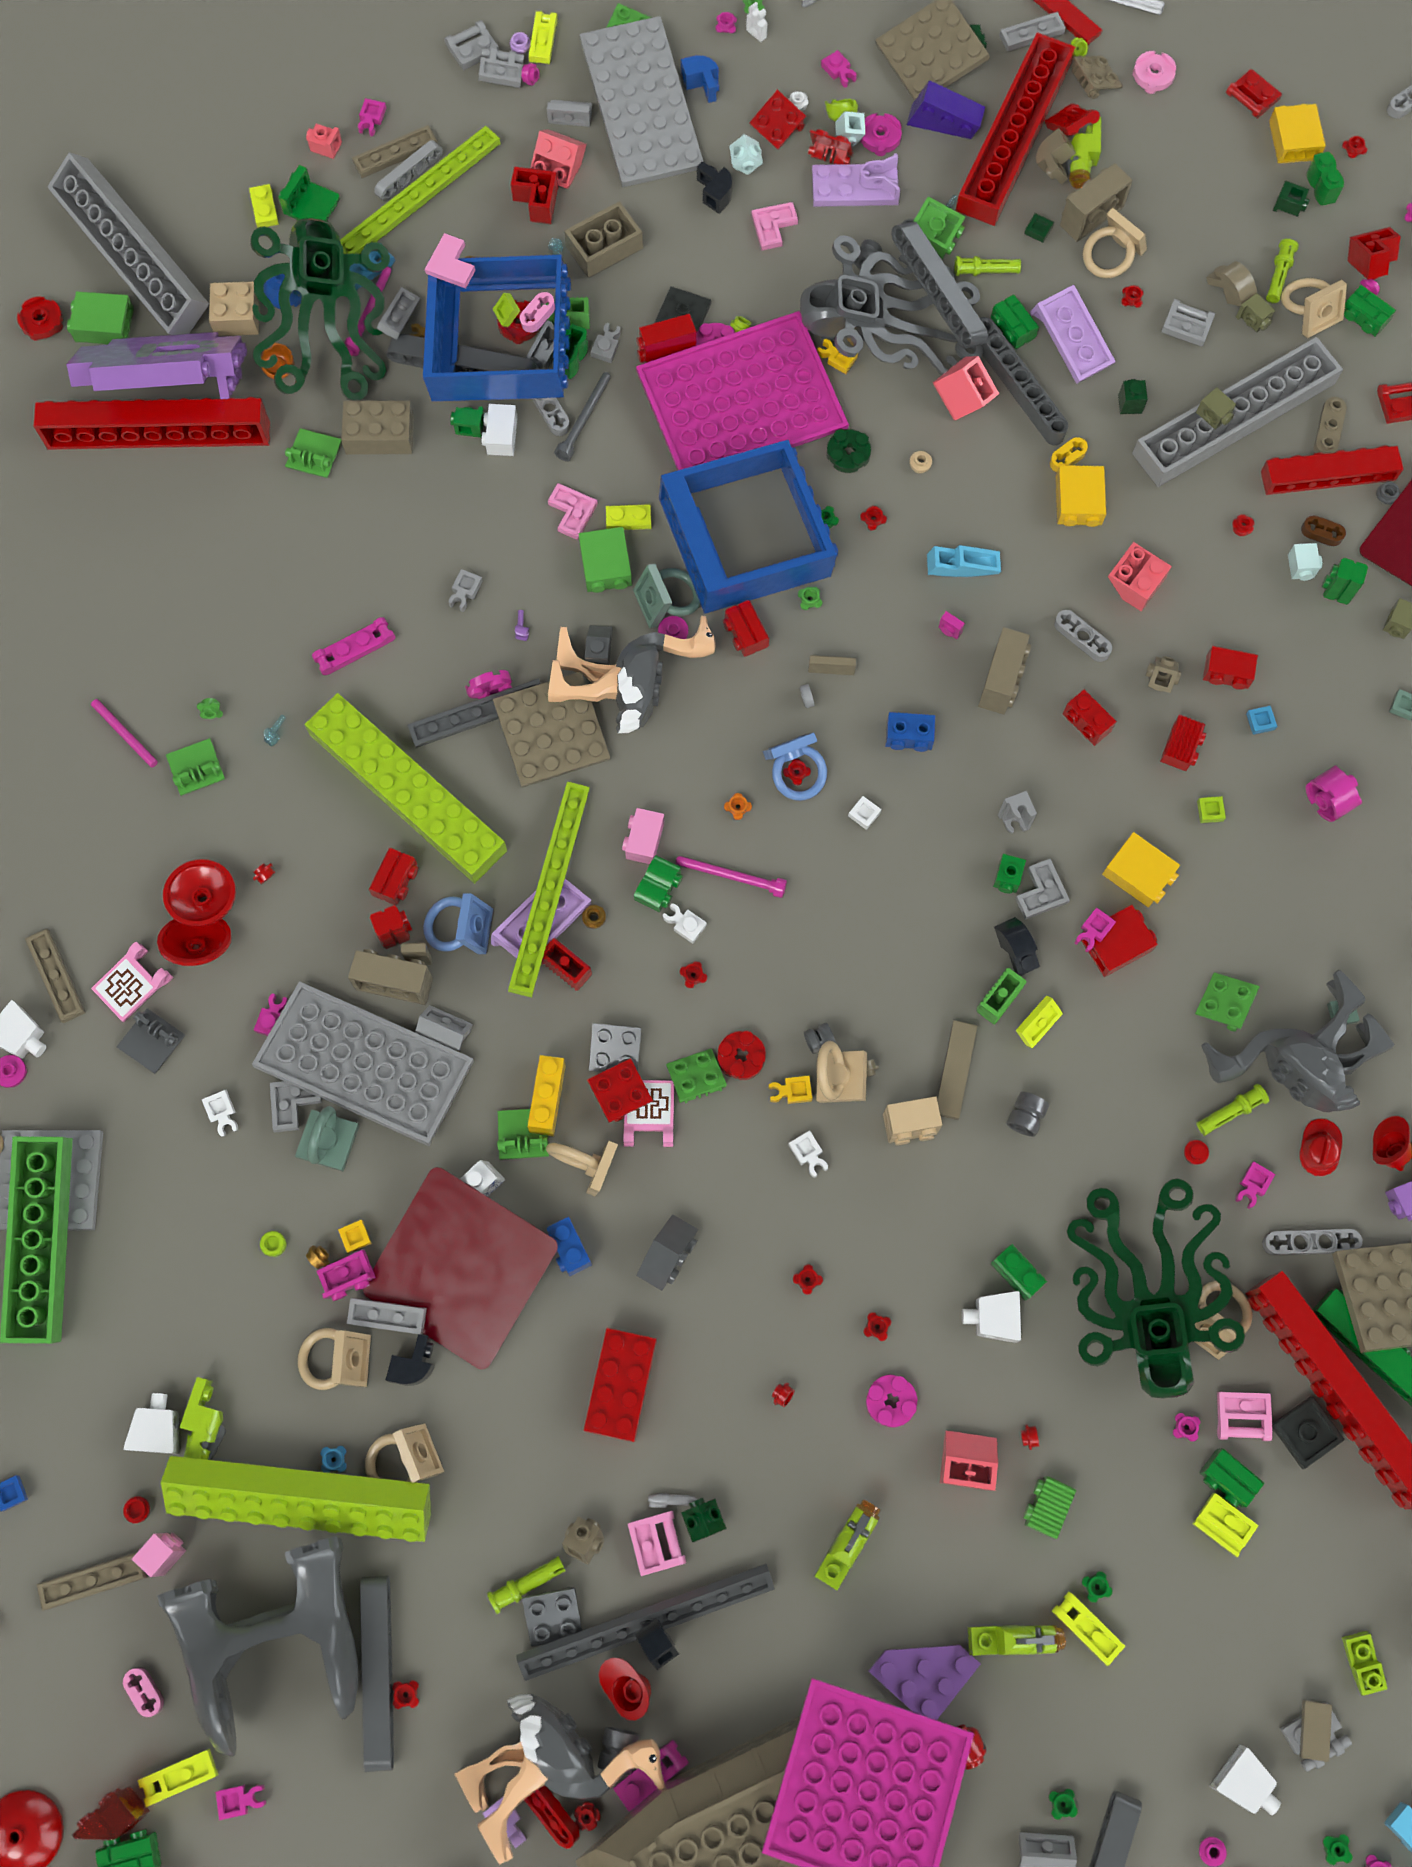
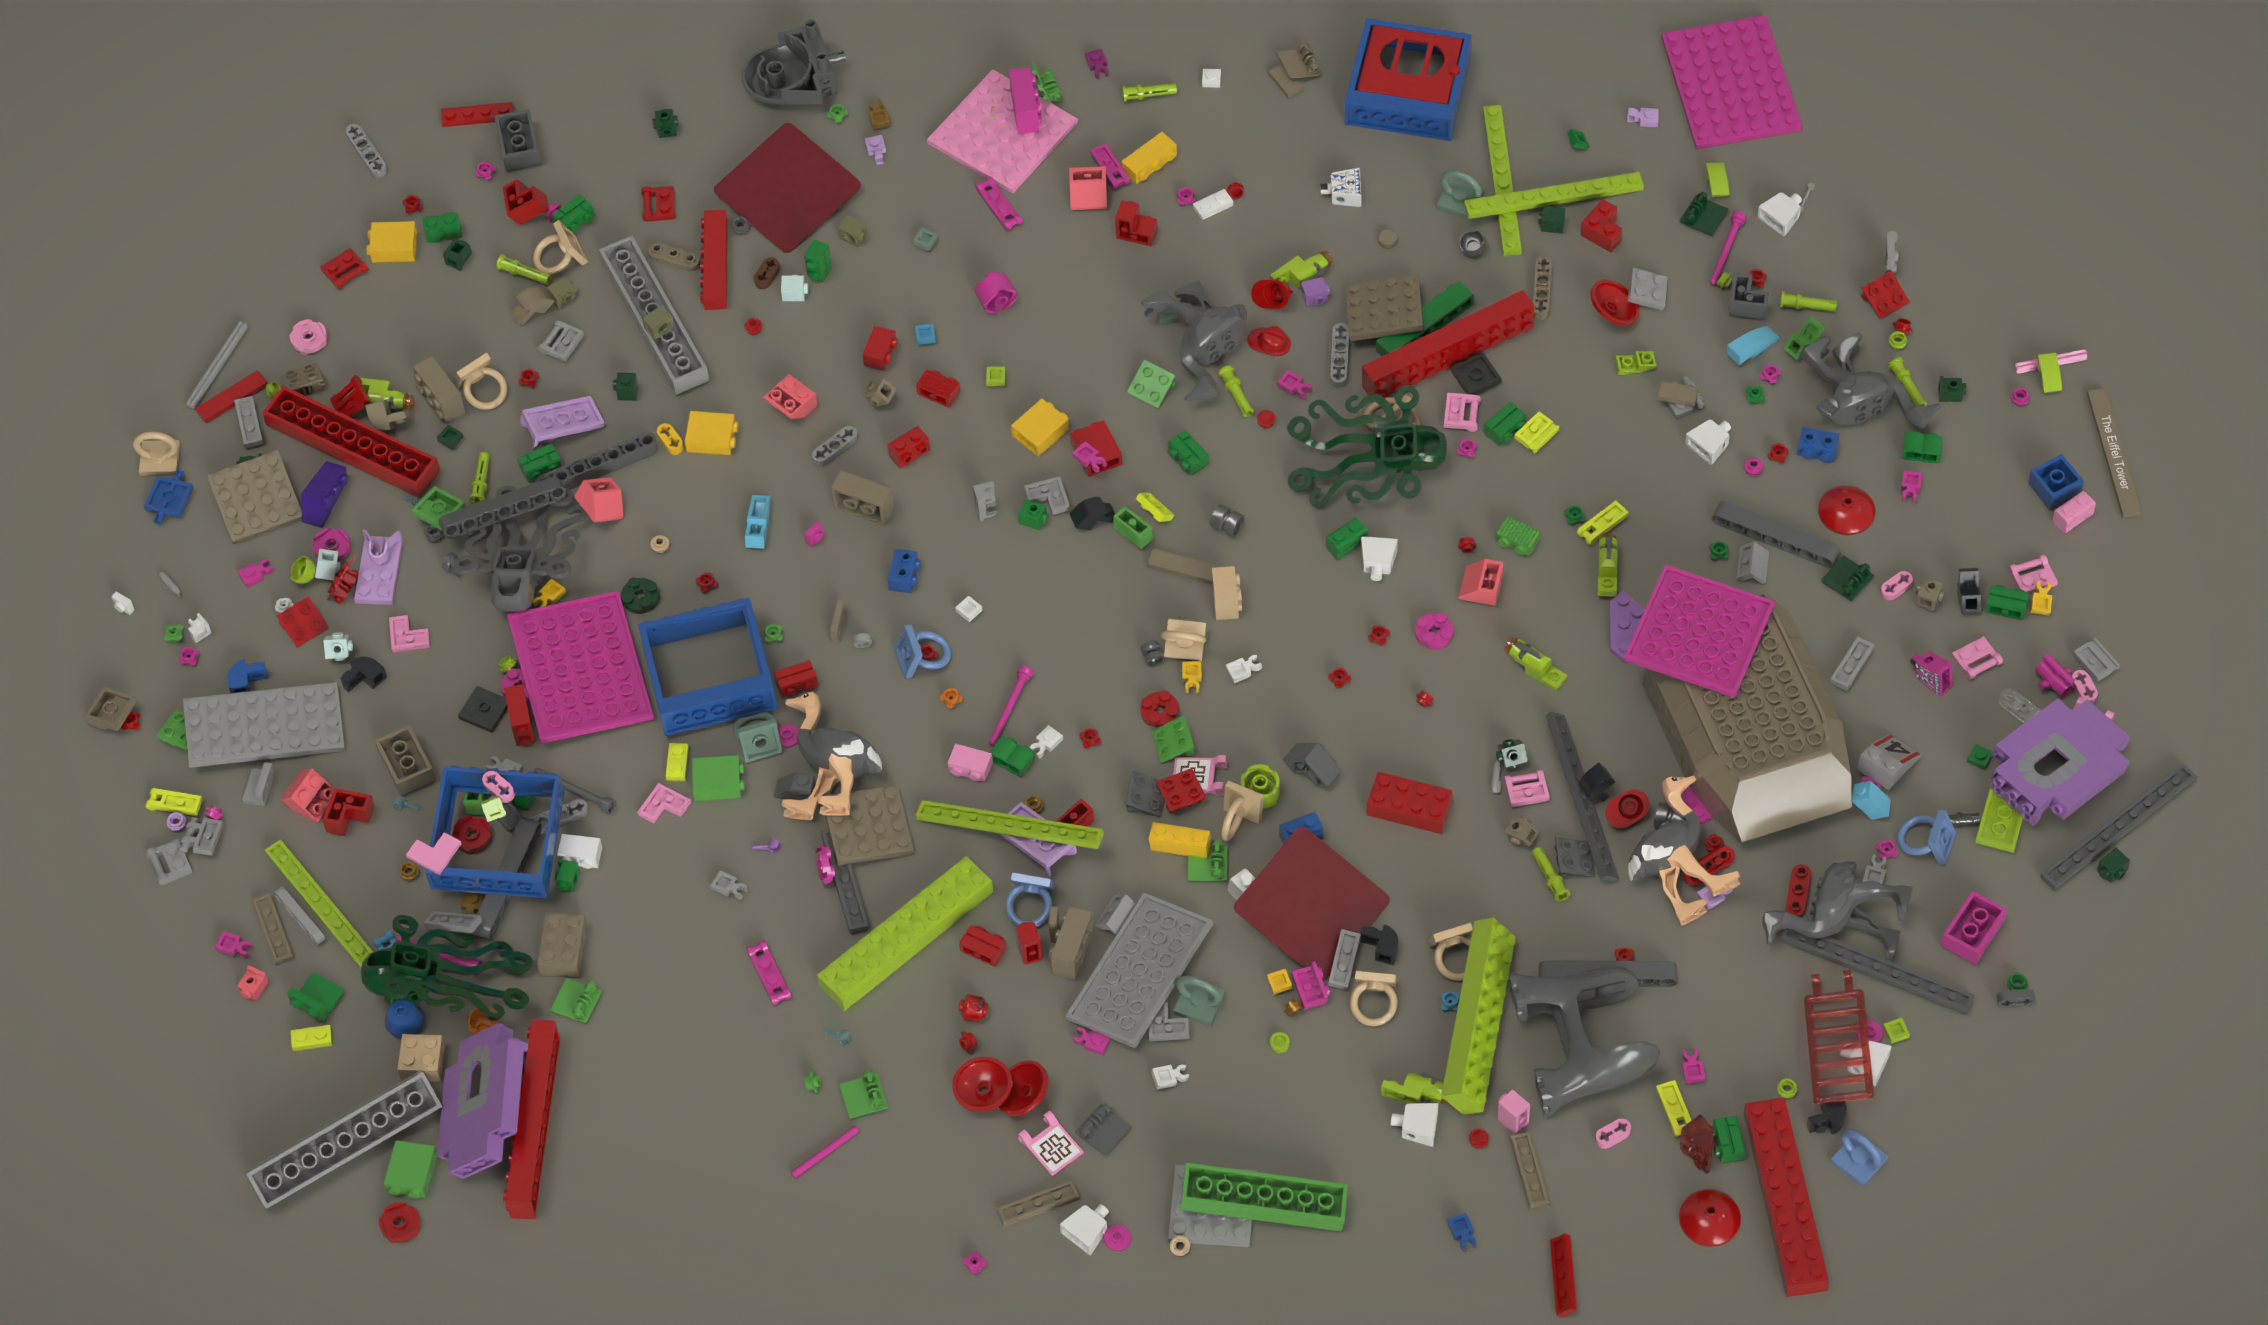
camera: 80 degrees left, 15 degrees down
none -> red head [958,994,988,1022]
none -> green brick [1167,430,1209,475]
none -> lime brick [1240,764,1280,809]

